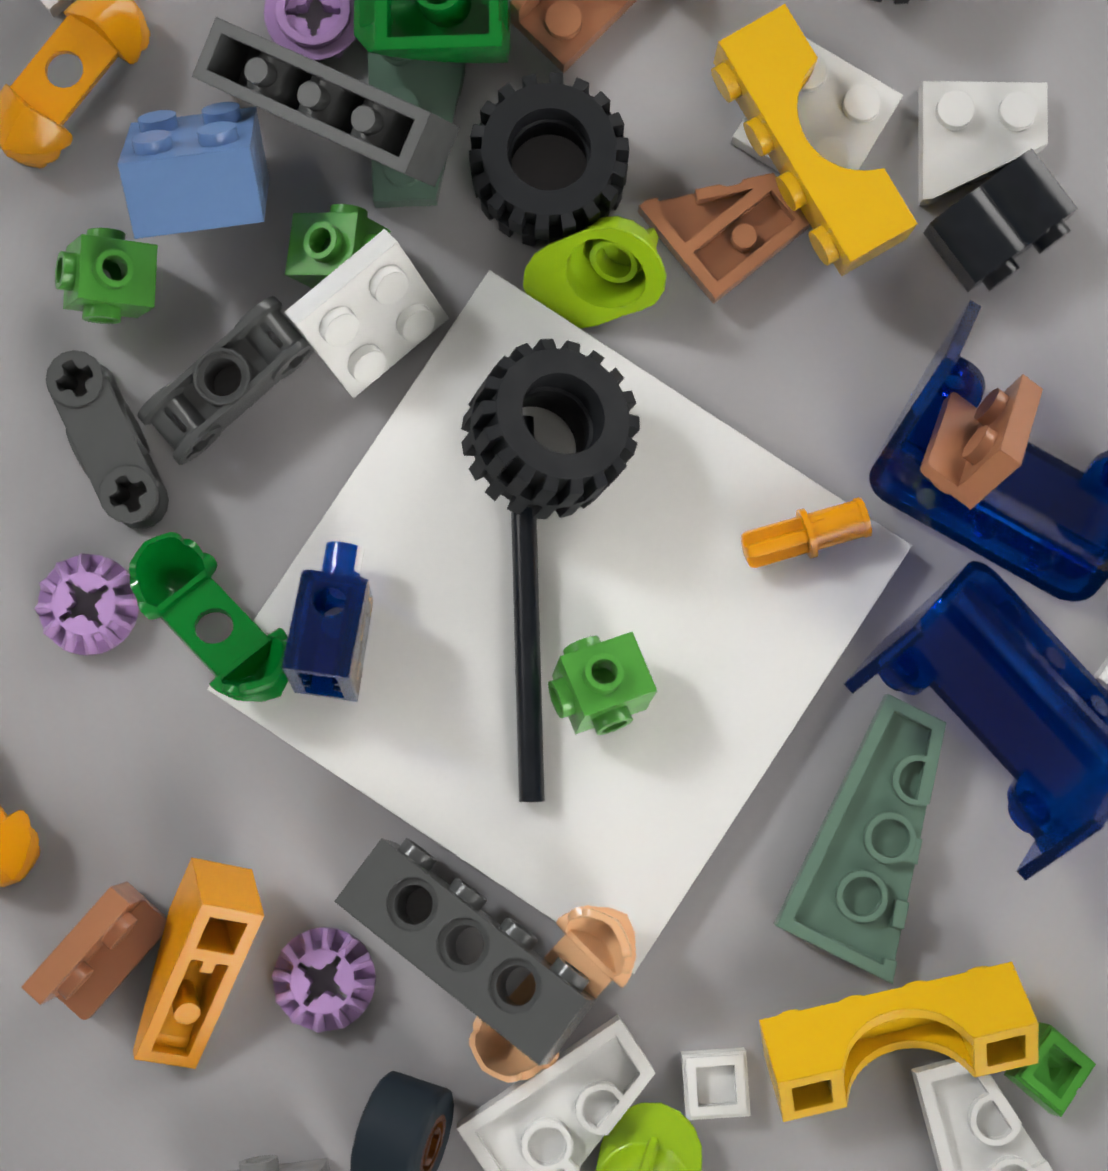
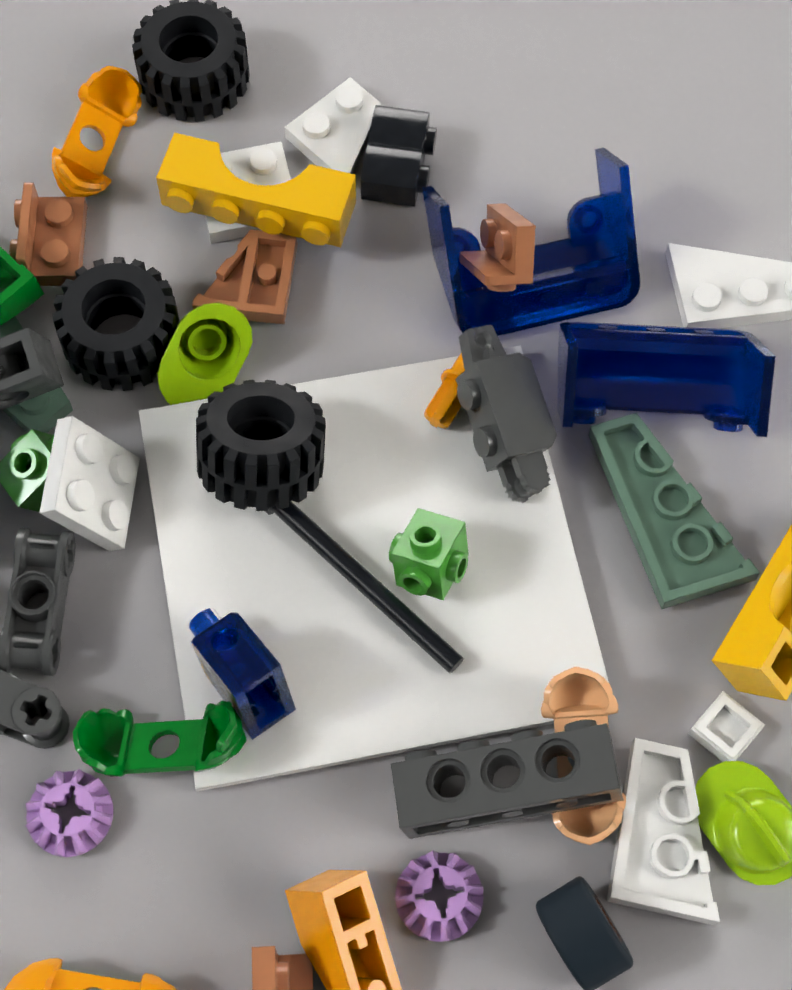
camera: 45 degrees left, 20 degrees down
none -> dark grey hinge [456,325,557,503]

